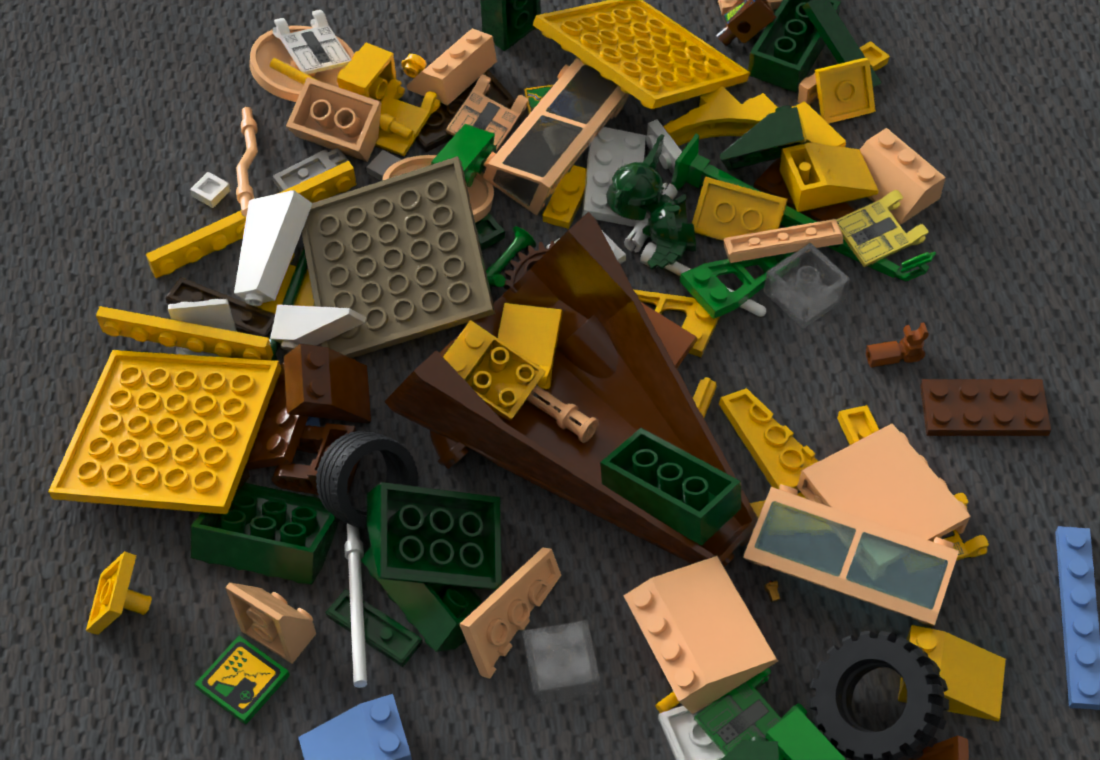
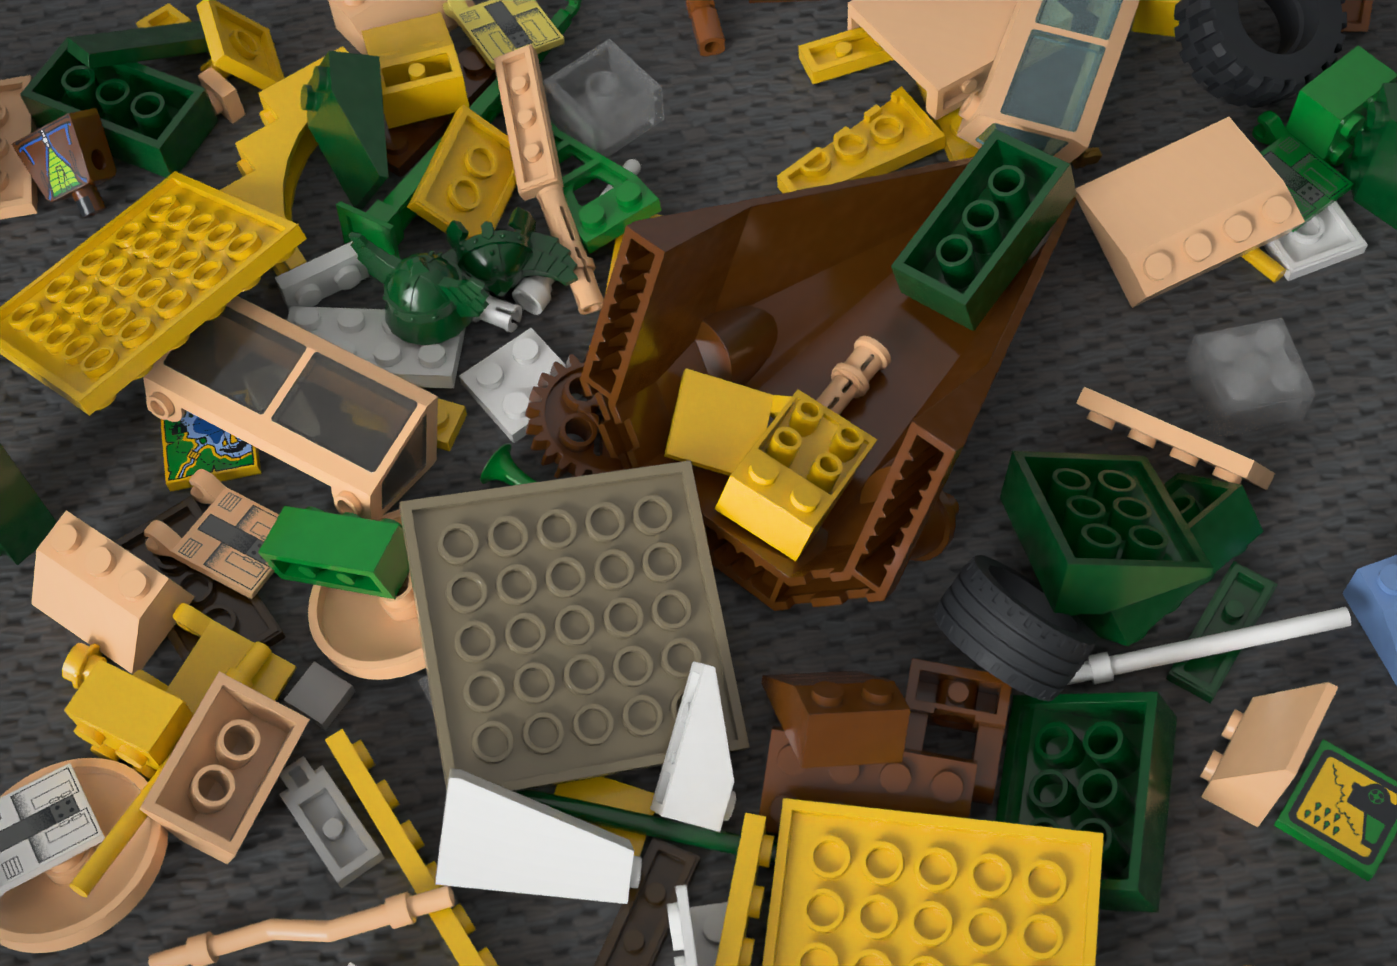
camera: 90 degrees left, 5 degrees up
none -> light nougat pin [536,185,604,315]

